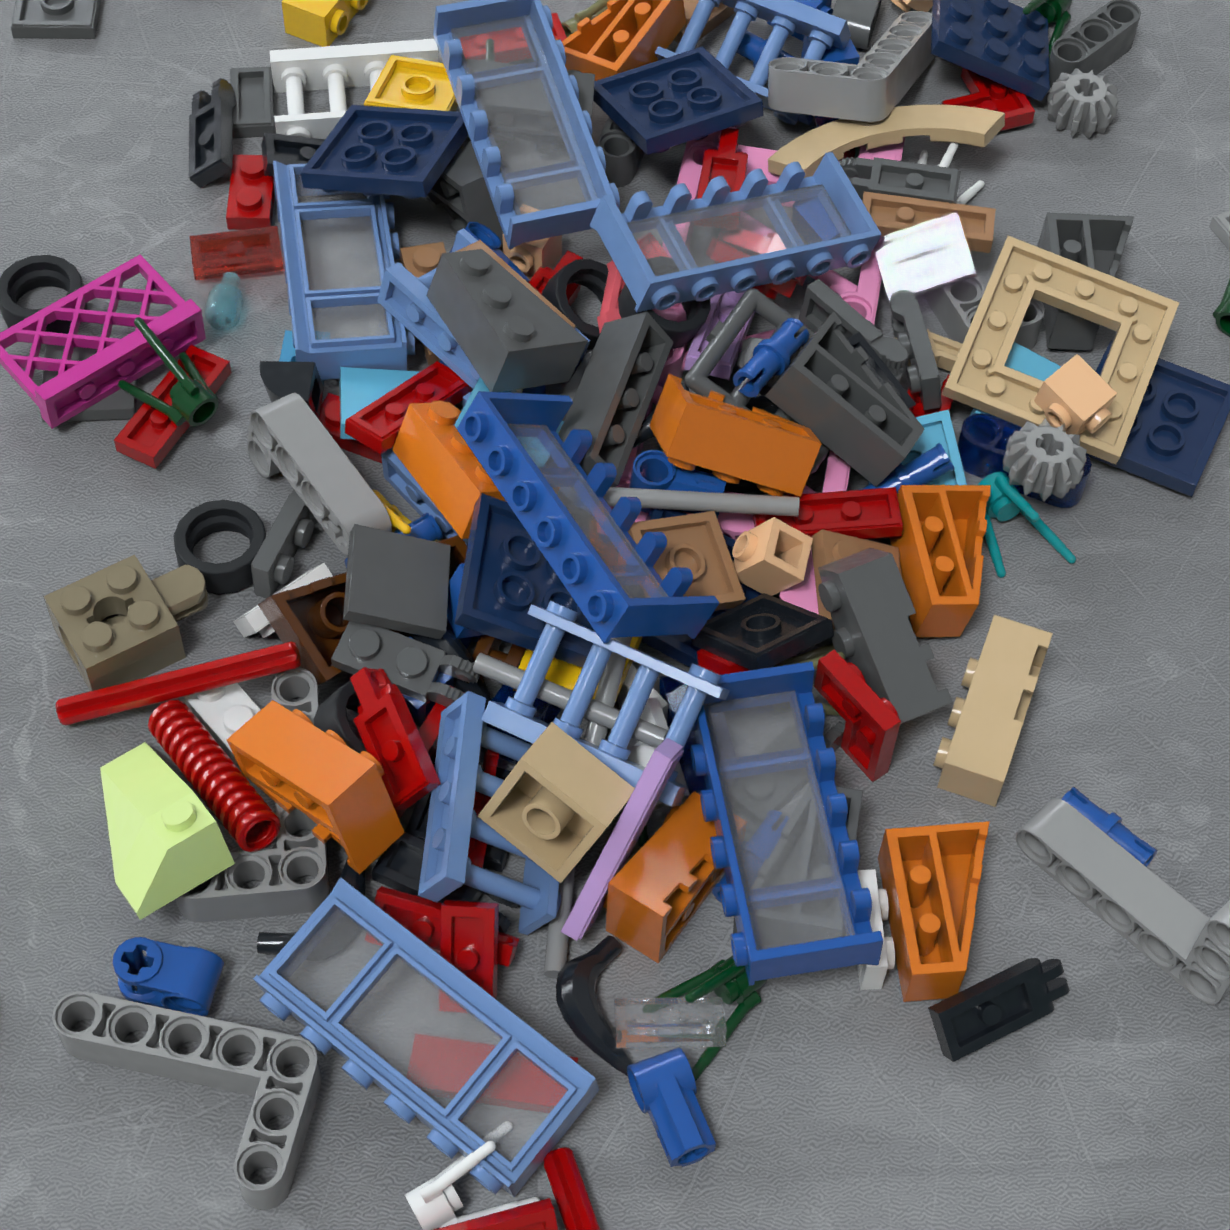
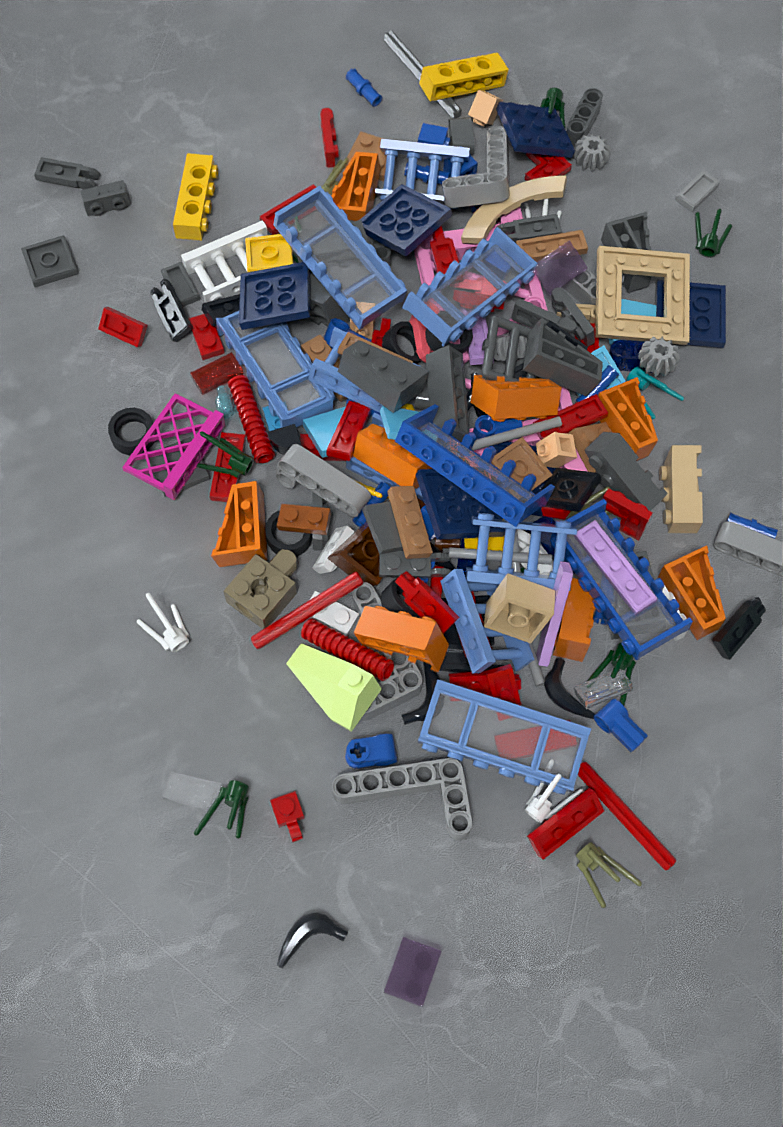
camera: 20 degrees left, 10 degrees up
blue pin [733,318,810,397] -> none
light nougat brick [1034,354,1117,435] -> none
none -> red plate [98,307,148,348]
none -> orange wedge [211,481,268,567]
none -> red piece [228,375,275,463]
none -> dark orange plate [277,504,331,535]
none -> medium nougat plate [387,486,433,559]
none -> lavender tile [574,520,658,615]

